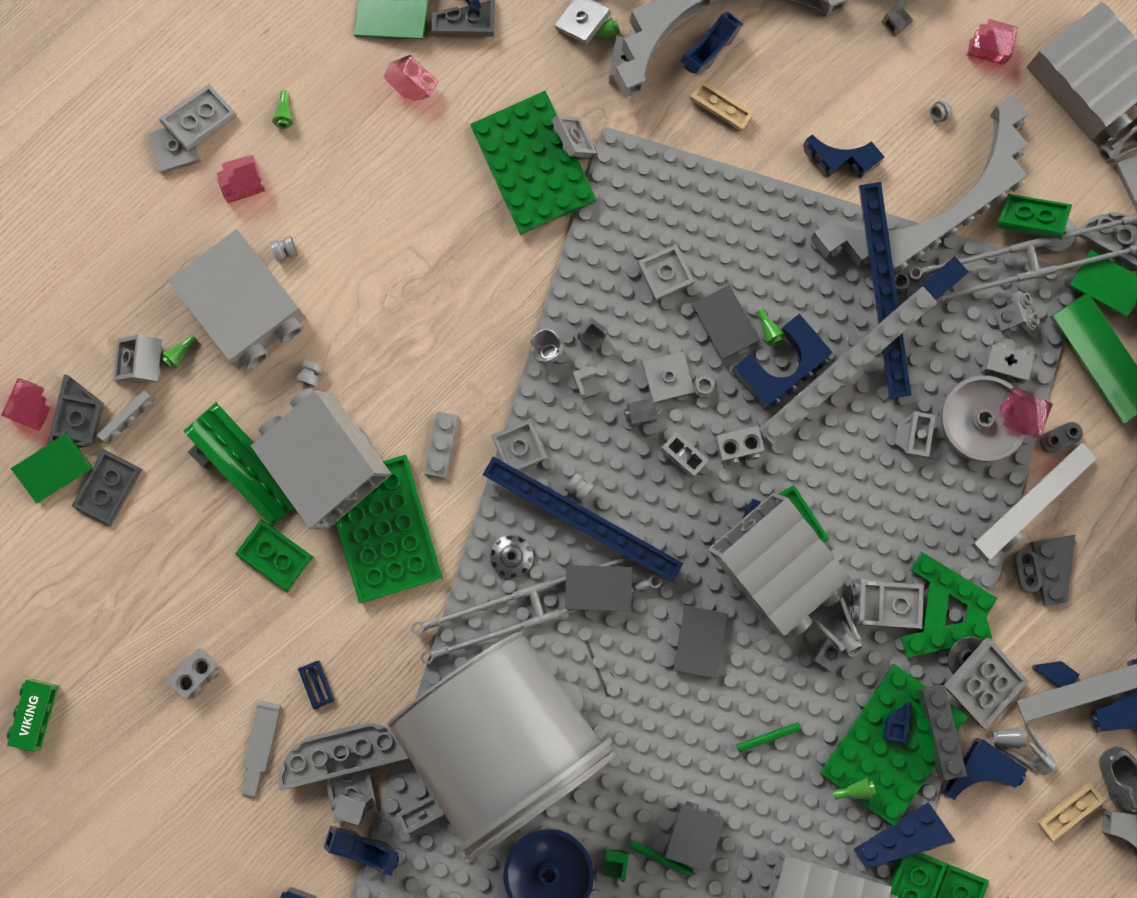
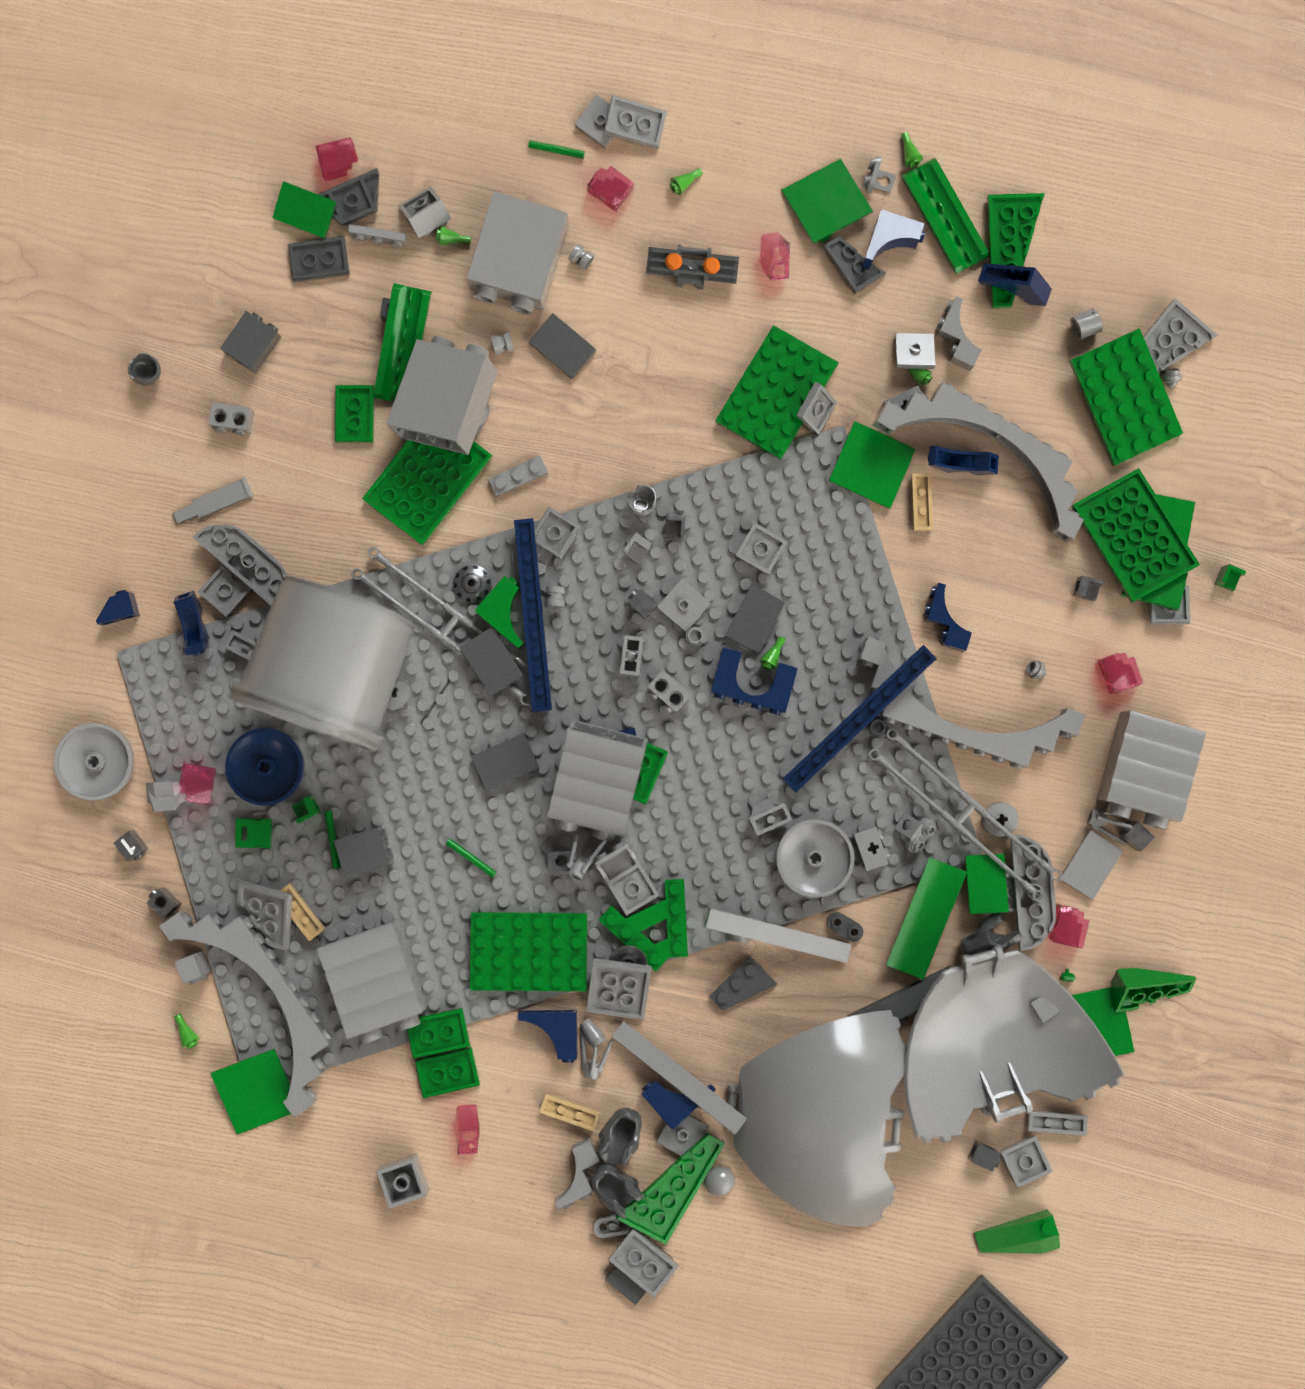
camera: 55 degrees right, 5 degrees up
green brick [7,679,59,752] -> none
dark blue tile [298,660,335,710] -> none
light grey brick [331,790,372,825] -> none
light grey plate [759,286,937,445] -> none
bright green cone [833,777,876,800] -> none
dark blue wing [854,802,955,870] -> none
dark blue tile [883,702,912,744] -> none
dark blue tile [905,256,969,300] -> none
dark grey arch [917,685,967,780] -> none
green tile [997,194,1072,240] -> none
clear pink piece [999,387,1053,438] -> none
dark grey plate [1014,549,1043,592] -> none
dark blue tile [1032,661,1080,688] -> none
none -> dark grey hair [128,353,161,386]
none -> dark grey brick [220,311,281,374]
none -> green arch [474,576,524,650]
none -> green bar [528,140,585,159]
none -> dark grey tile [528,313,596,379]
none -> dark grey piece [646,244,739,290]
none -> green piece [829,421,916,509]

